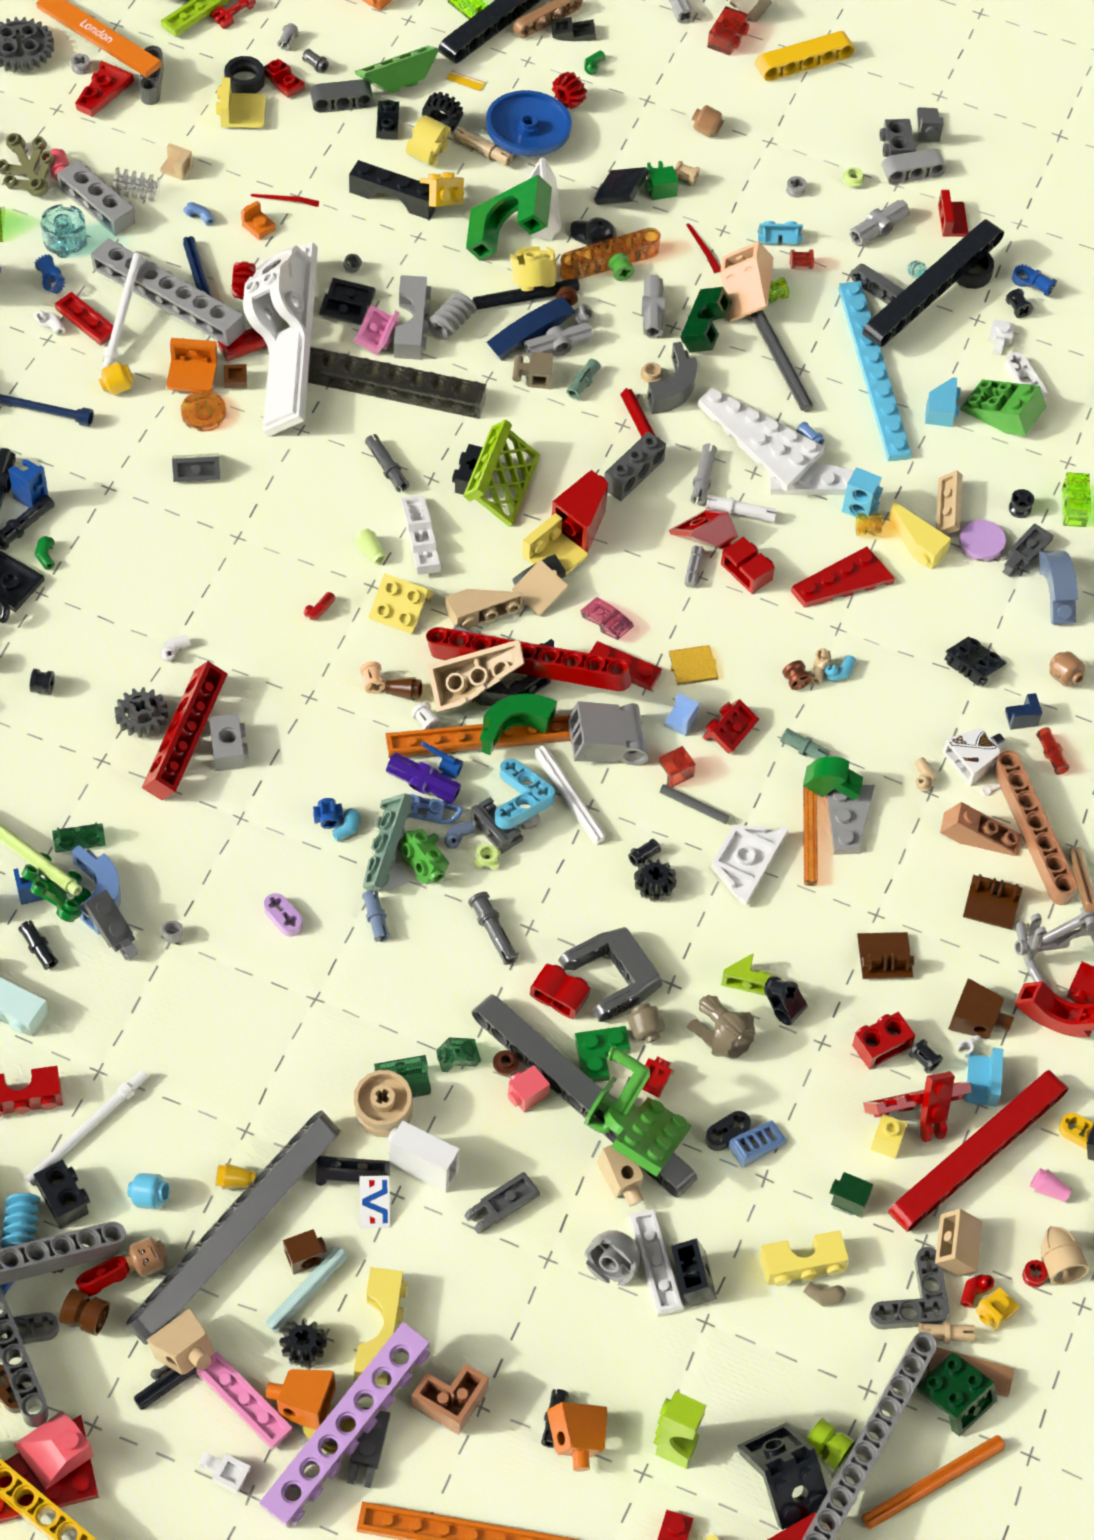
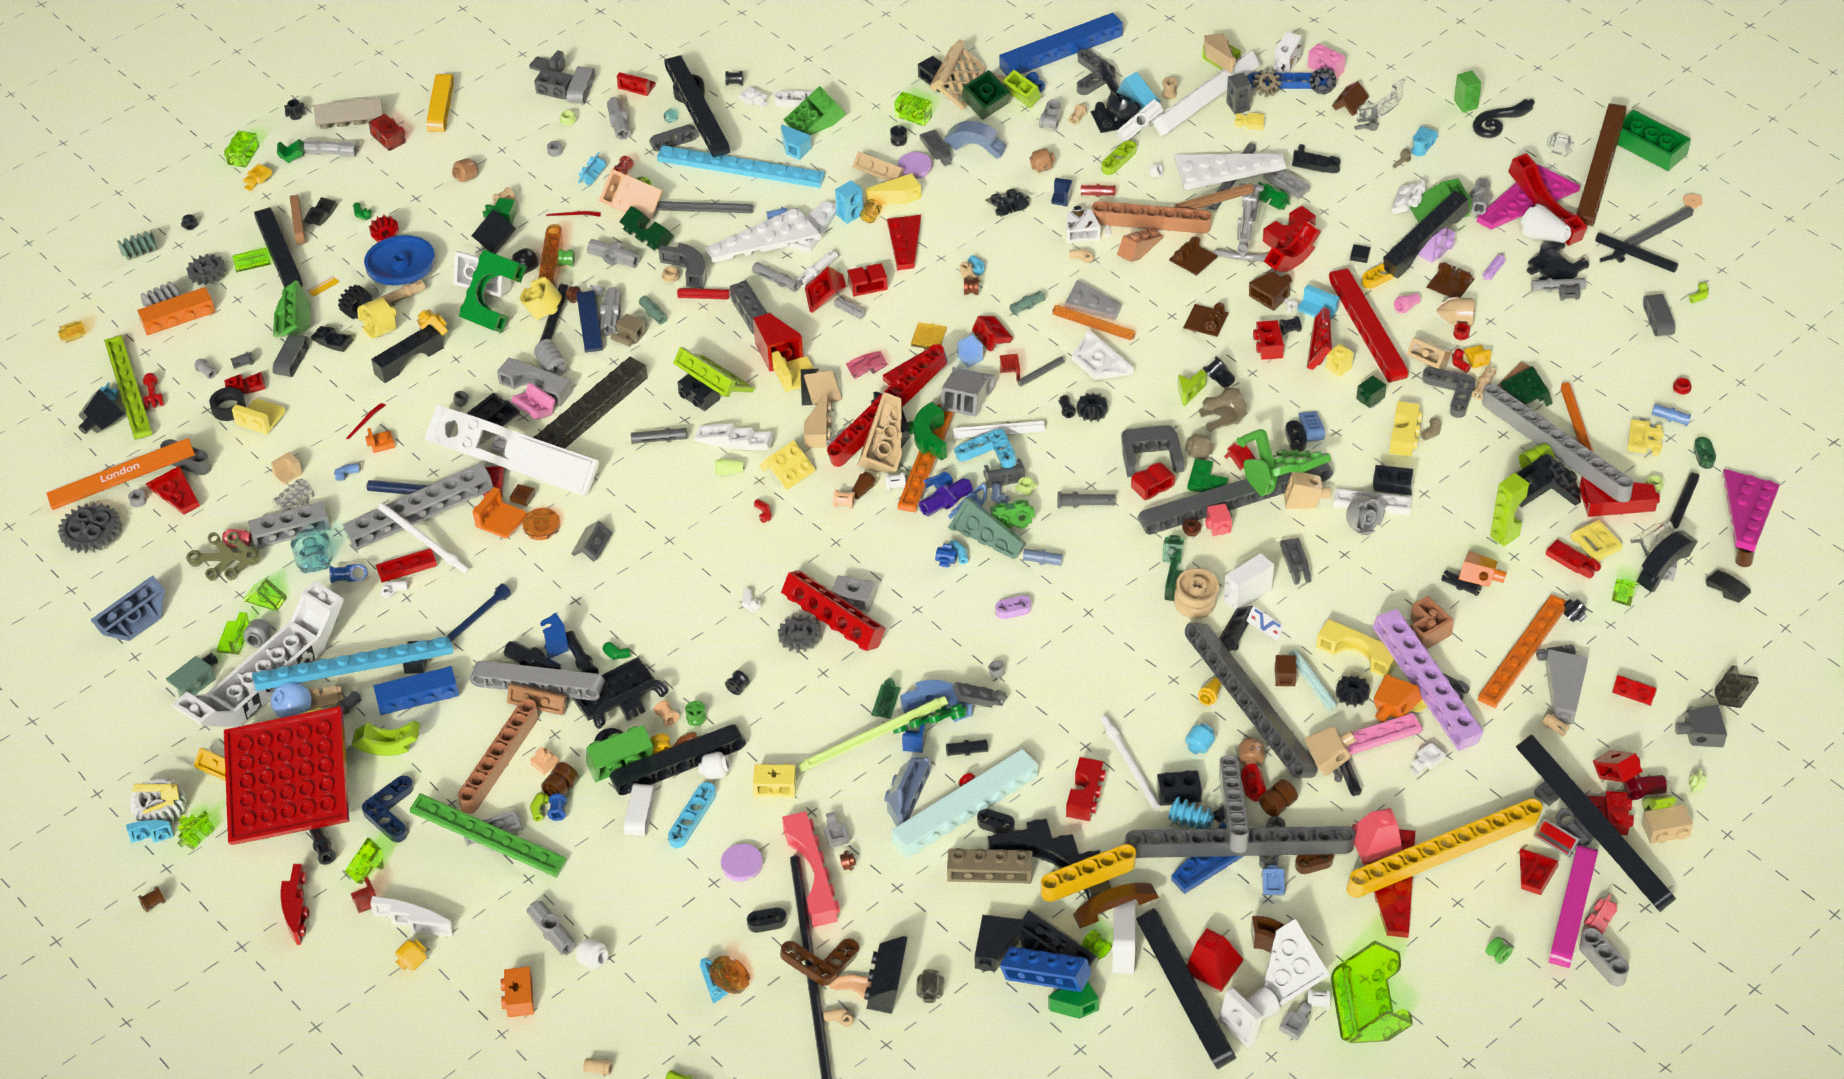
camera: 60 degrees left, 10 degrees down
yellow head [99,362,135,396] -> none
red gear [232,261,256,300] -> none
green brick [803,756,863,800] -> none
red hinge [919,1071,955,1142] -> none
blue connector [1012,264,1057,297] -> none

